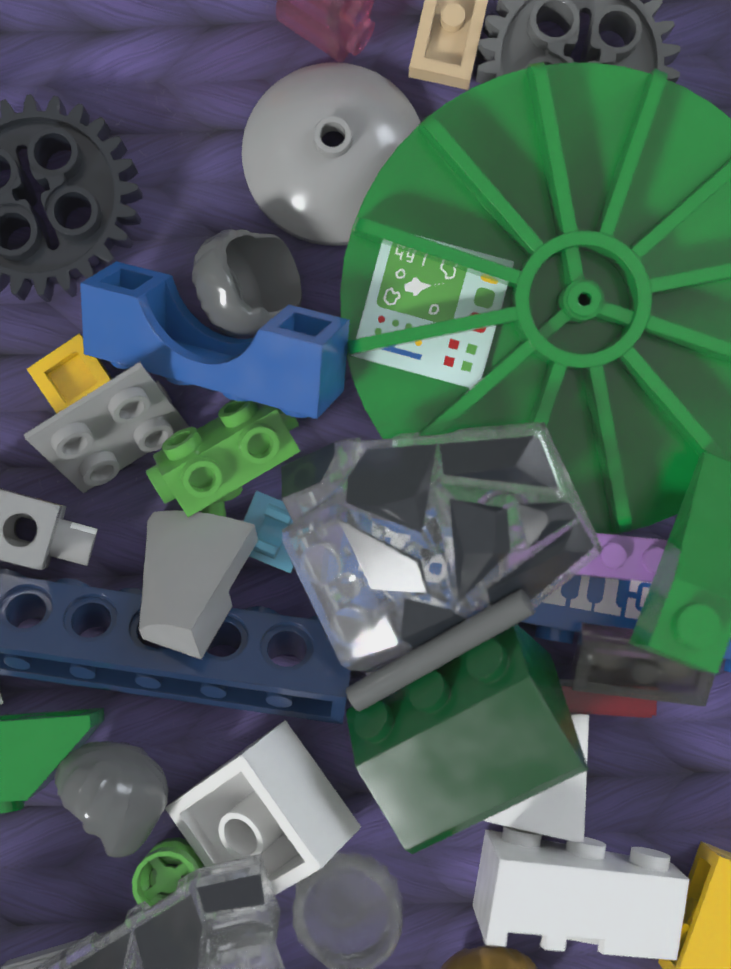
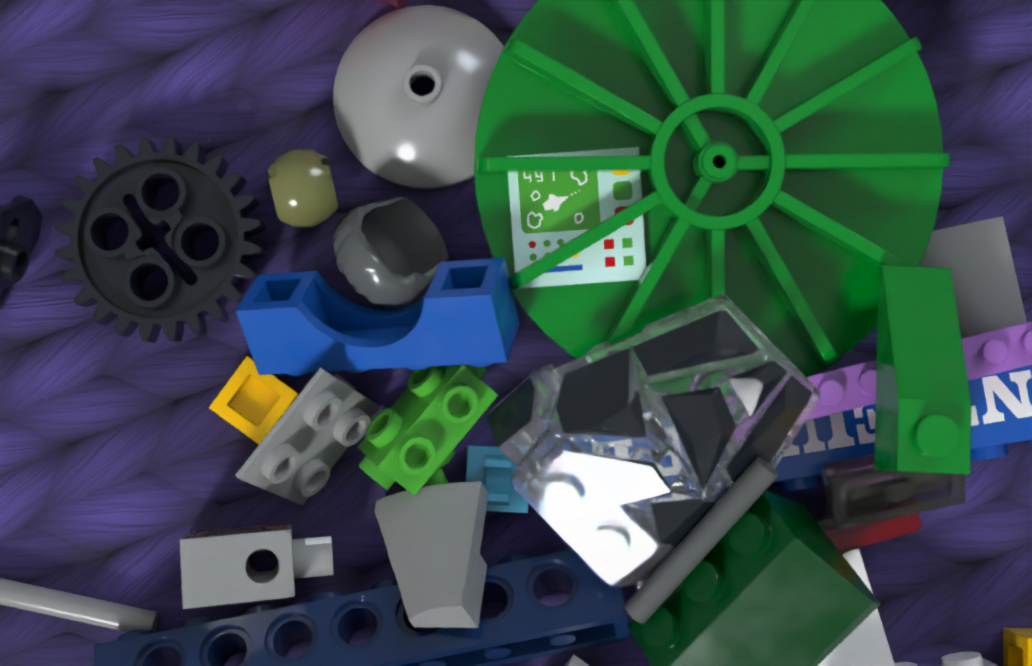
camera: 15 degrees left, 0 degrees up
none -> olive piece [268,149,339,228]

